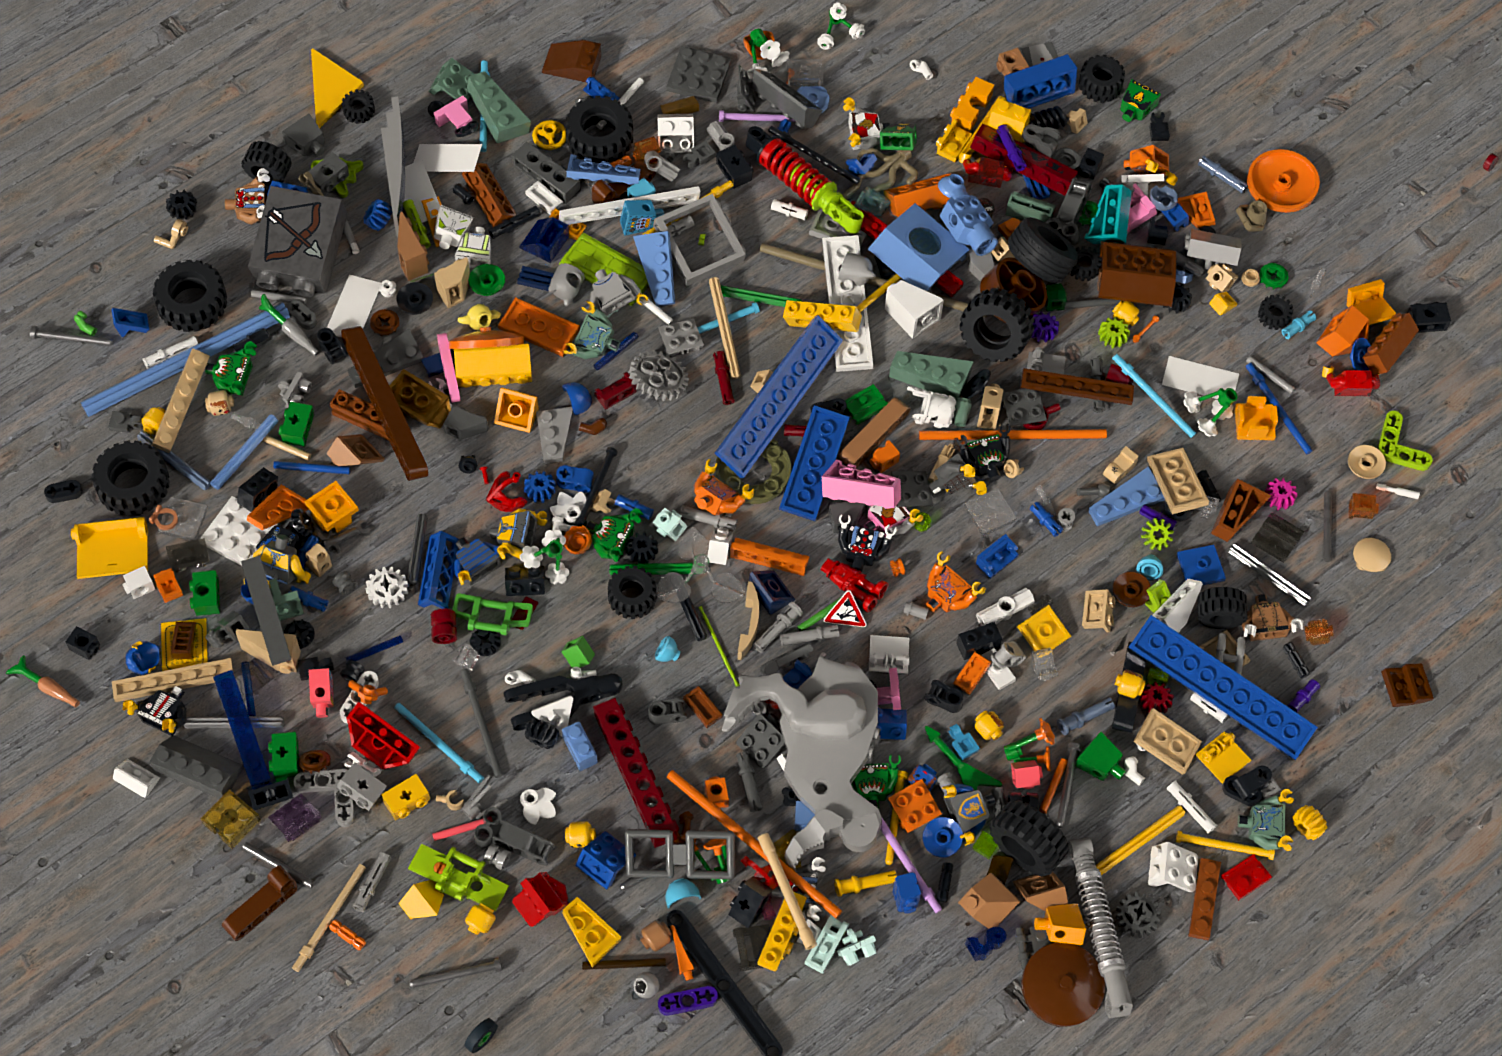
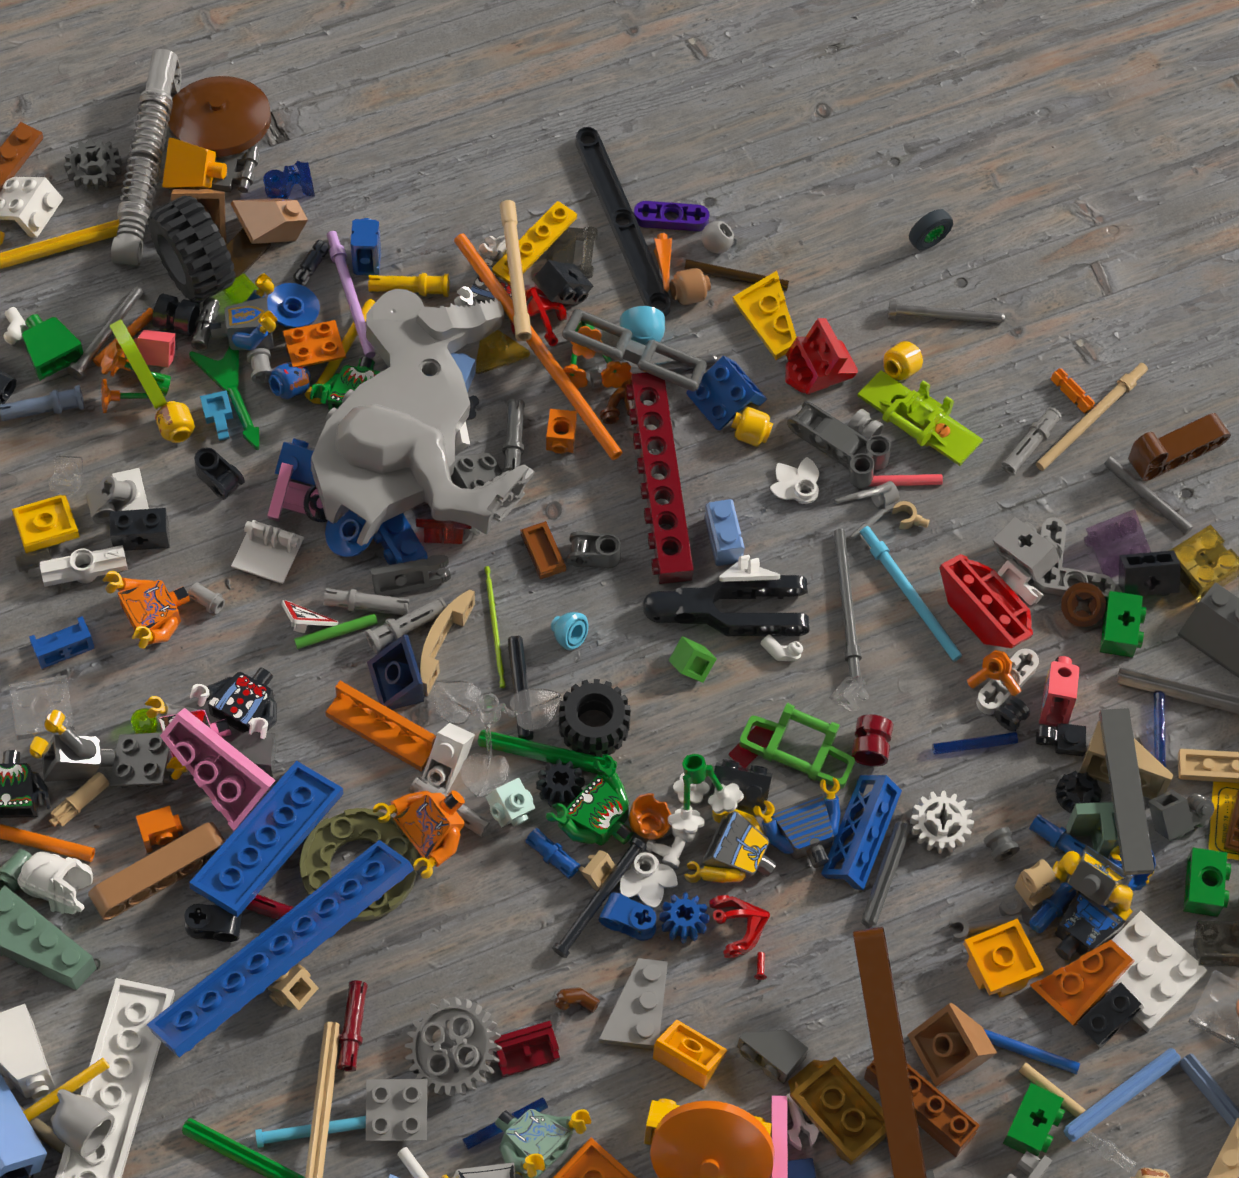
camera: 165 degrees left, 0 degrees up
clear blue plate [213,670,271,786] -> none
black gear [291,508,314,538] -> none
yellow brick [381,774,430,821] -> none
yellow slope [399,880,444,920] -> none
black plate [458,455,478,474] -> none
black gear [469,629,501,656] -> none
black gear [524,719,560,749] -> none
blue helmet [562,382,592,415] -> none
white arm [570,667,597,680] -> none
yellow brick [783,300,862,332] -> none
light aqua plate [805,915,850,974] -> none
red piece [820,558,888,613] -> none
light aqua hips [837,928,876,966] -> none
green plate [844,384,888,425] -> none
orange bush [890,558,905,577] -> none
orange plate [953,652,992,695] -> none
none -> lime beam [109,319,168,410]

